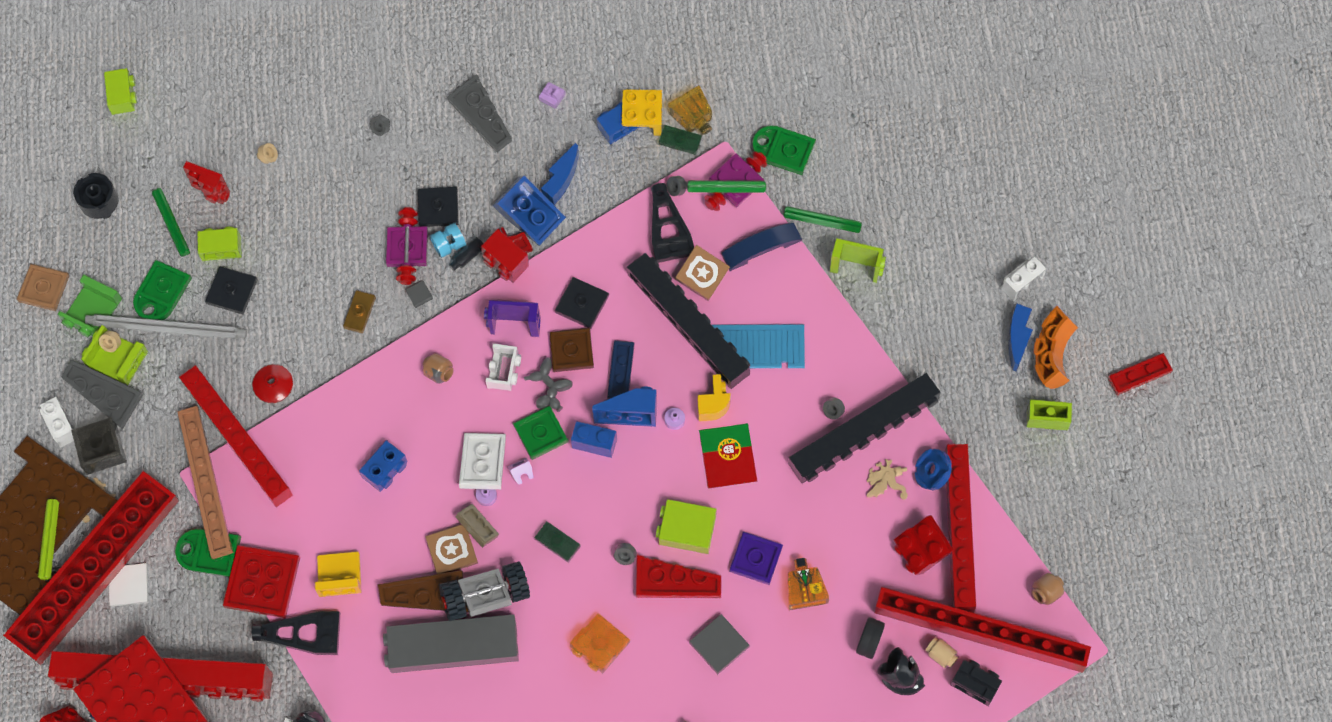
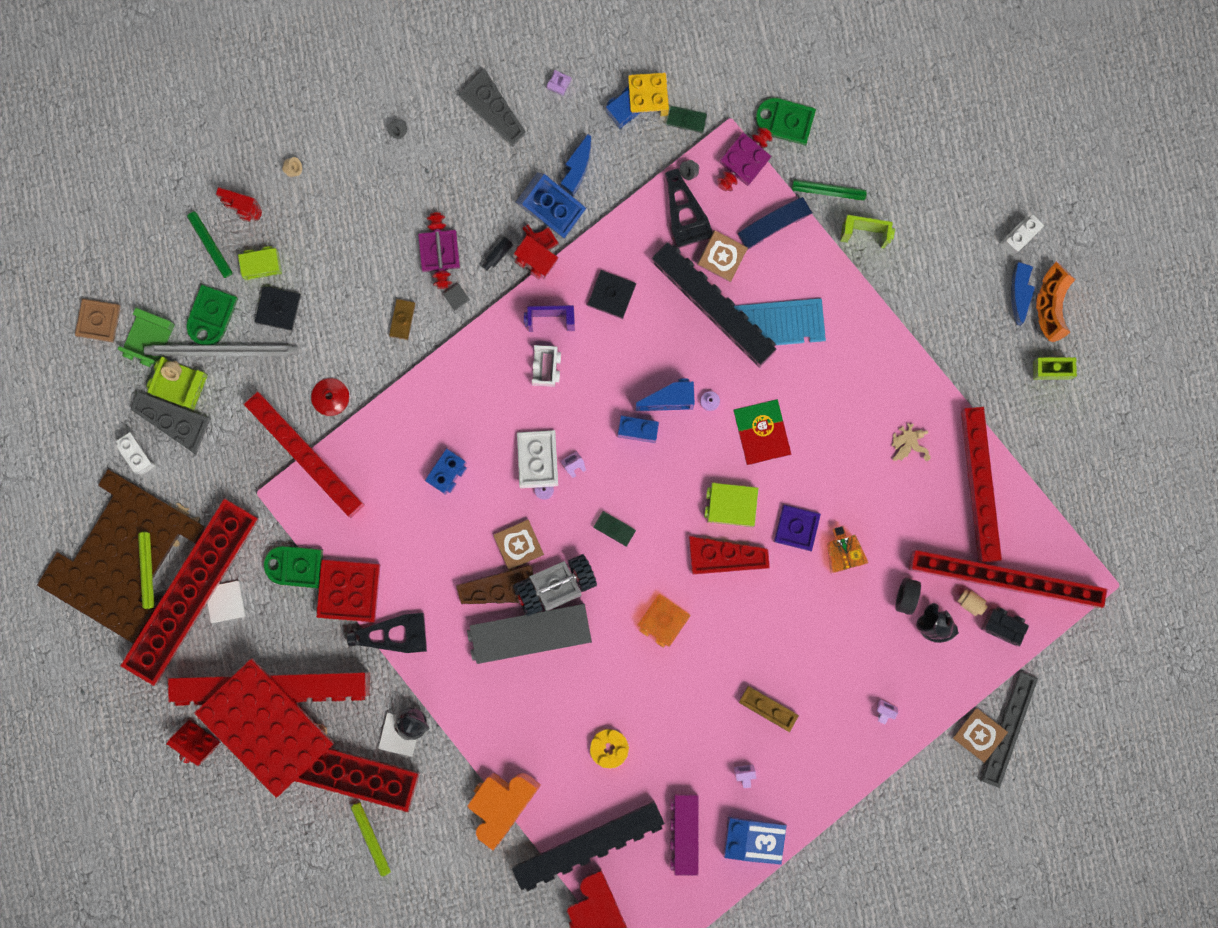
camera: 10 degrees left, 15 degrees up
clear smoke brick [71,417,127,475] -> none
black brick [73,173,119,219] -> none
lime brick [104,68,137,115] -> none
nougat plate [178,406,233,559] -> none
yellow bracket [315,552,362,597] -> none
black plate [418,186,459,227] -> none
medium nougat head [423,353,454,384] -> none
medium azure wheel [429,223,466,258] -> none
dark tan plate [455,504,499,548] -> none
green tile [513,406,568,460] -> none
dark grey piece [524,357,573,412] -> none
reddish brown tile [550,328,594,372] -> none
dark blue tile [607,341,635,400] -> none
dark grey tile [614,543,637,565] -> none
clear yellow torso [668,85,712,135] -> none
green axle [687,180,766,193] -> none
dark grey tile [689,614,750,675] -> none
yellow brick [698,374,731,421] -> none
black brick [788,373,941,484] -> none
dark grey tile [823,397,845,420] -> none
red plate [894,515,954,575] -> none
blue tile [915,449,952,491] -> none
medium nougat head [1032,573,1064,605] -> none
red tile [1108,353,1173,395] -> none

